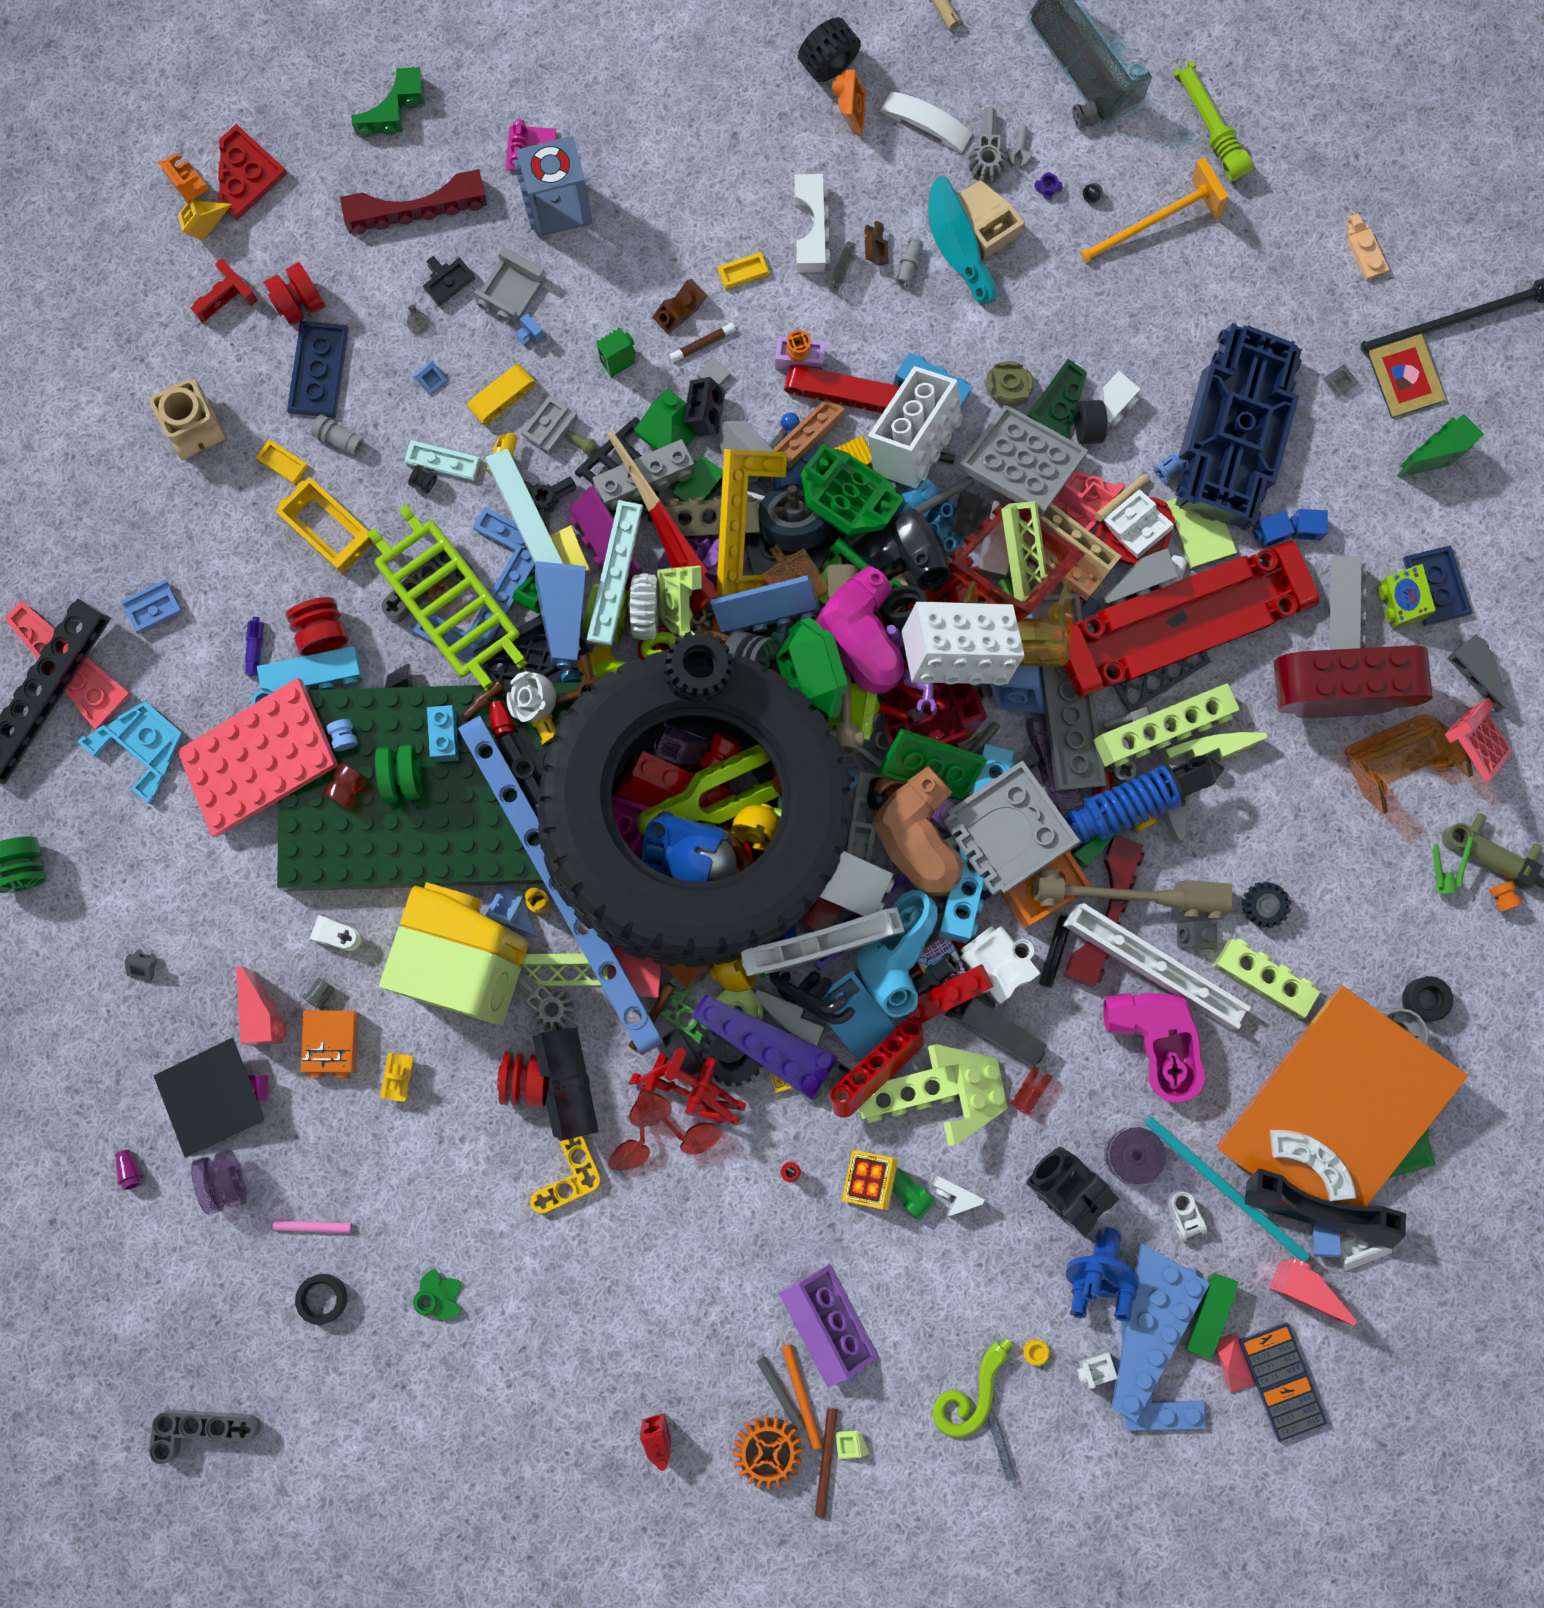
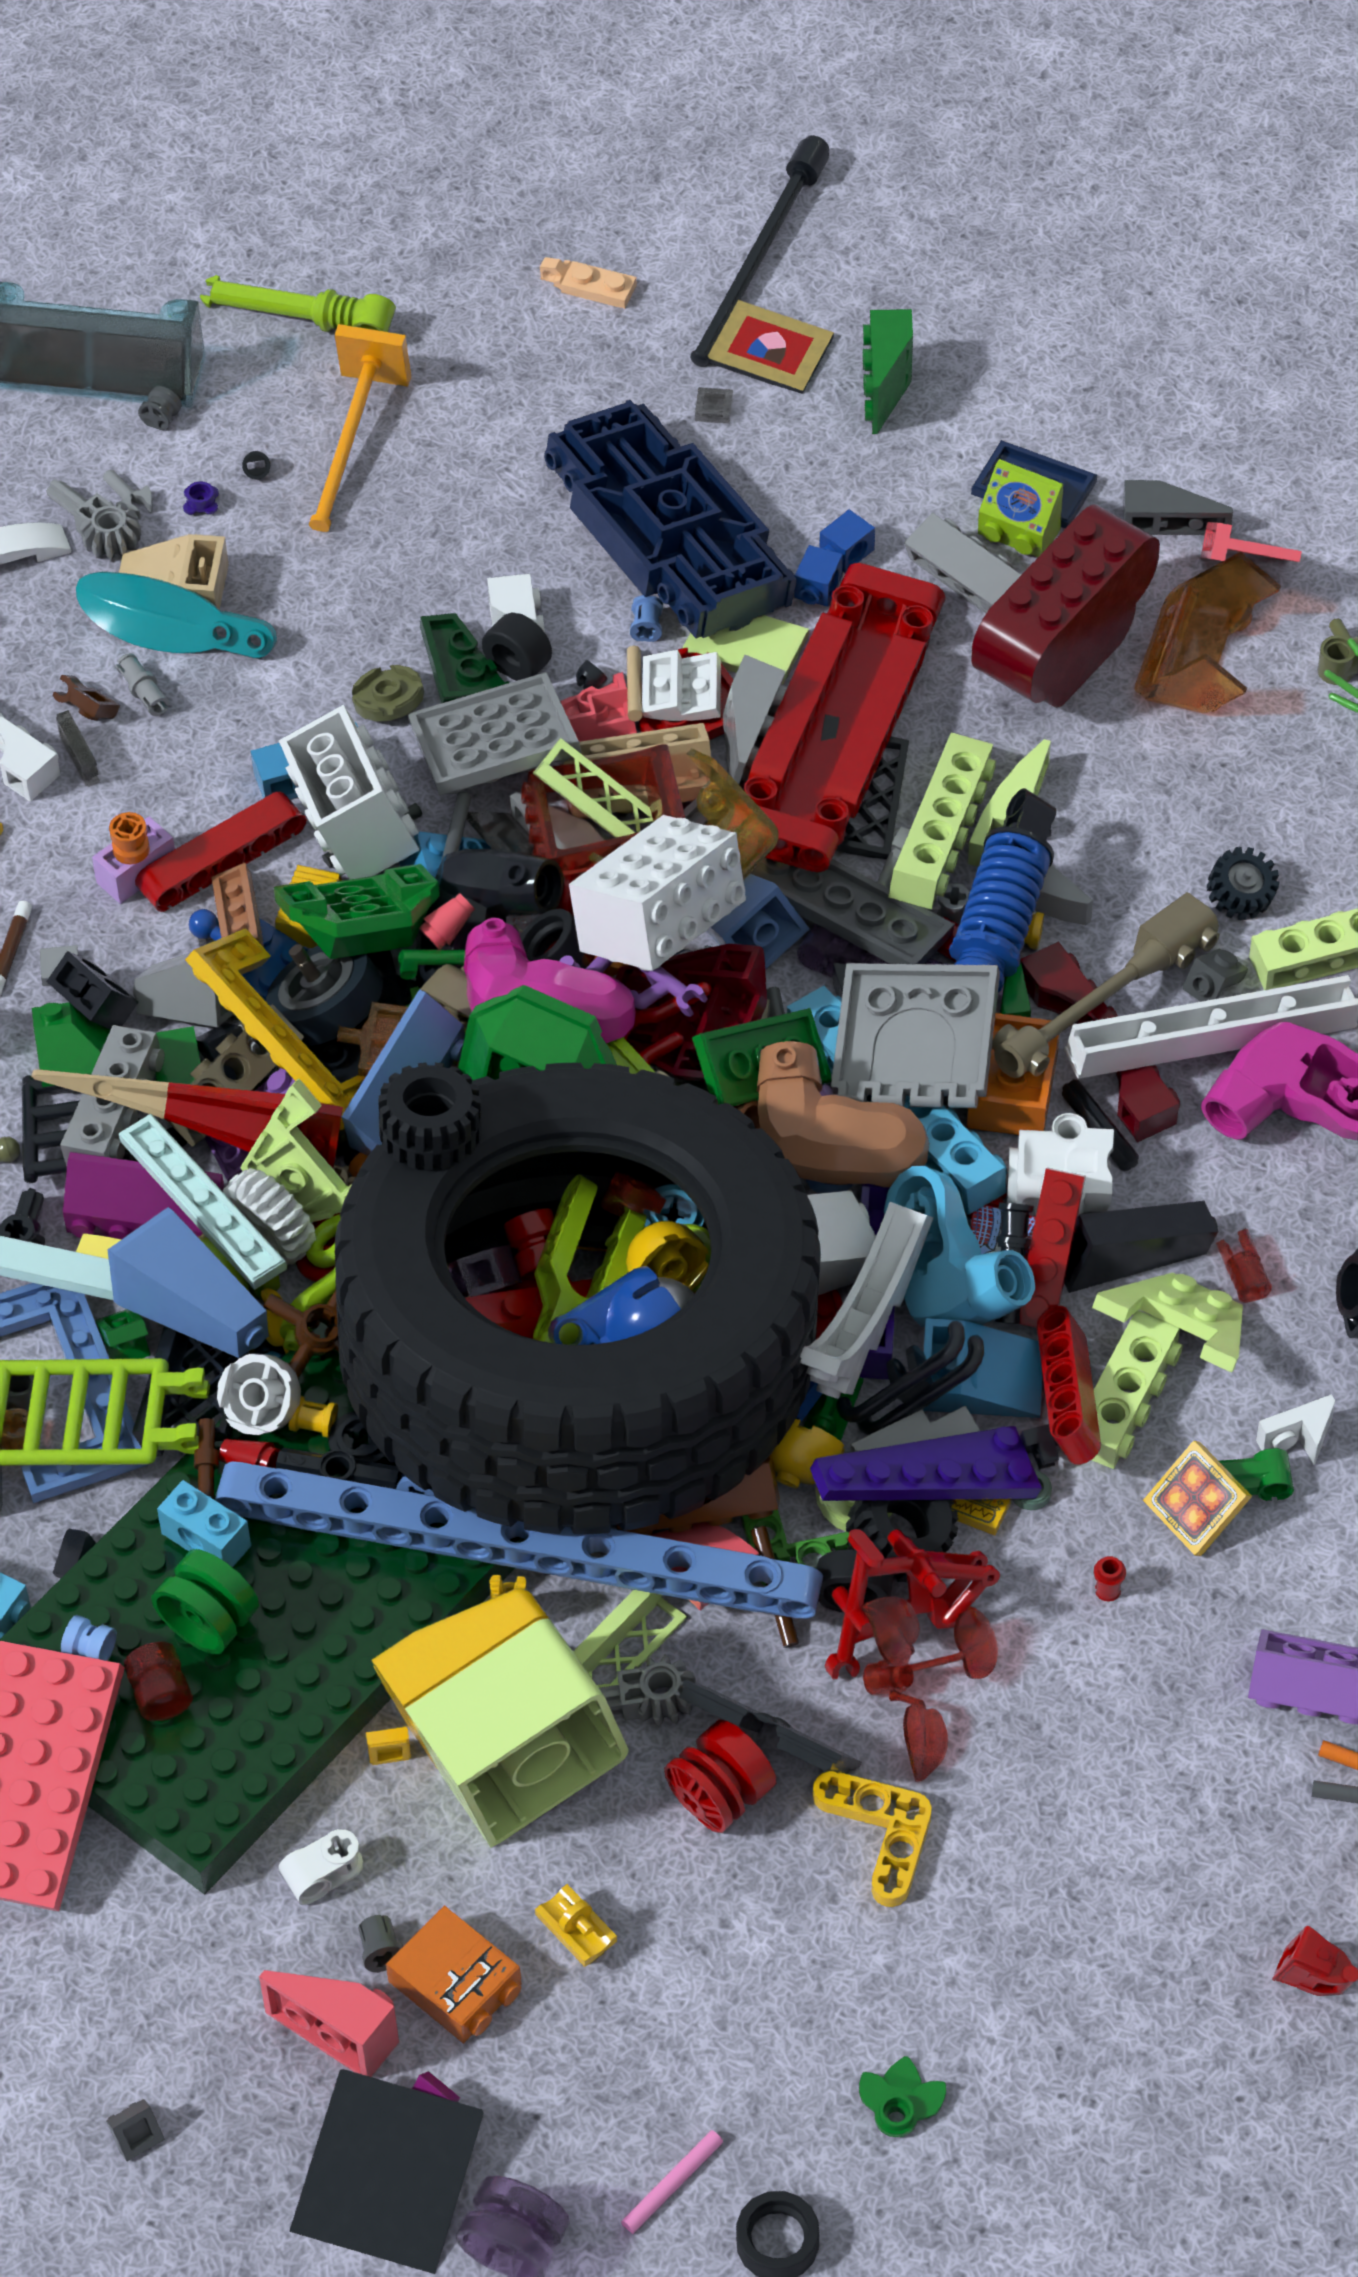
camera: 45 degrees left, 25 degrees down
none -> coral cone [419,893,475,950]
none -> black hinge [576,660,608,689]

